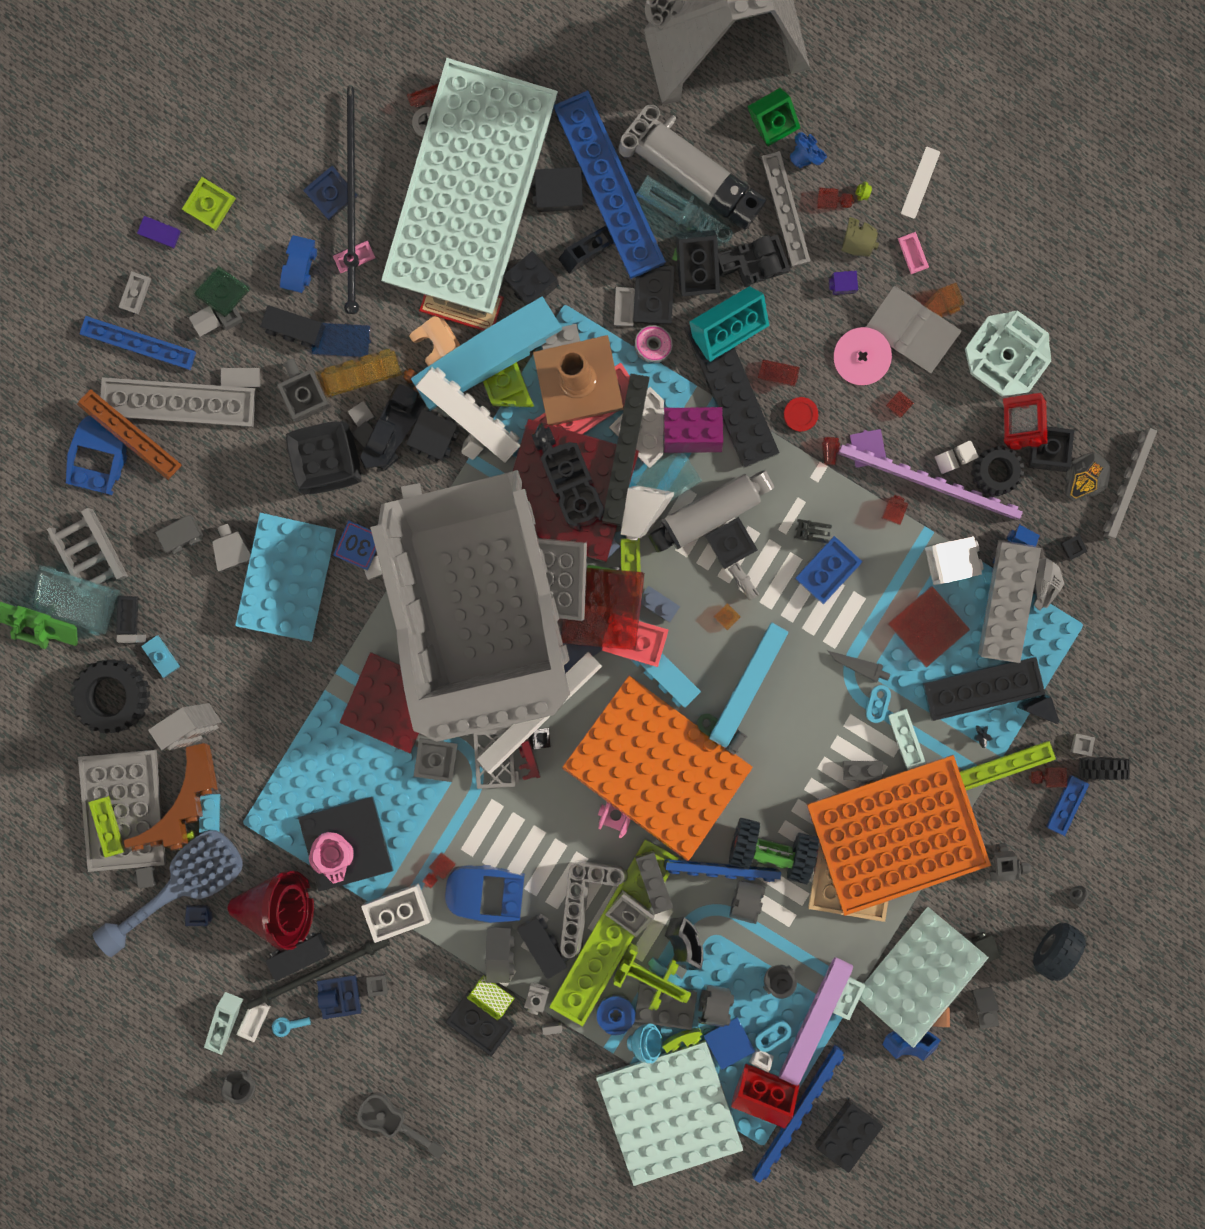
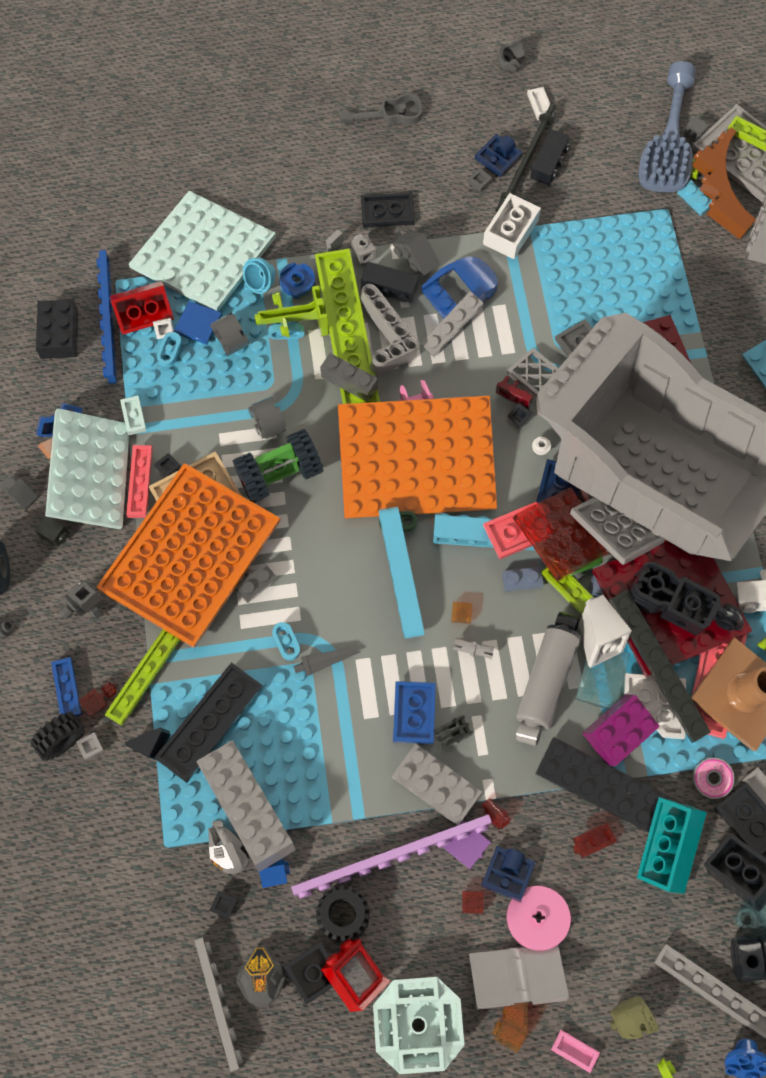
camera: 145 degrees right, 20 degrees down
dark blue plate [185,905,213,927] -> none
light aqua slope [204,992,243,1055] -> none
dark red cone [227,871,314,950] -> none
medium azure plate [272,1017,311,1037] -> none
black plate [298,796,394,892] -> none
bright pink helmet [309,832,354,884] -> none
clear red plate [422,852,456,889] -> none
lime panel [467,975,514,1021] -> none
white tile [477,652,602,774] -> none
light grey slope [605,890,655,937] -> none
dark grey plate [634,982,697,1030] -> none
lime slope [662,1027,702,1053] -> none
blue plate [663,859,781,882] -> none
black brick [665,917,703,970] -> none
black plate [705,517,758,569] -> none
black plate [718,234,791,288] -> none
dark grey pin [725,729,748,755] -> none
dark grey cap [763,965,797,999] -> none
lavender beam [779,957,853,1086] -> none
red piece [784,397,818,432] -> none
clear red plate [817,187,854,210] -> none
dark purple brick [829,271,858,295] -> none
clear red bracket [881,495,909,525] -> none
clear red plate [888,586,970,667] -> none
light aqua plate [888,709,926,770] -> none
white slope [925,537,984,585] -> none
white slope [935,449,959,474] -> none
white slope [954,441,979,465] -> none
black plant [974,726,992,748] -> none
none -> coral plate [127,445,153,518]
none -> black plate [154,453,181,477]
none -> light grey plate [391,743,482,826]
none -> light grey plate [420,291,484,357]
none -> dark blue plate [481,846,536,903]

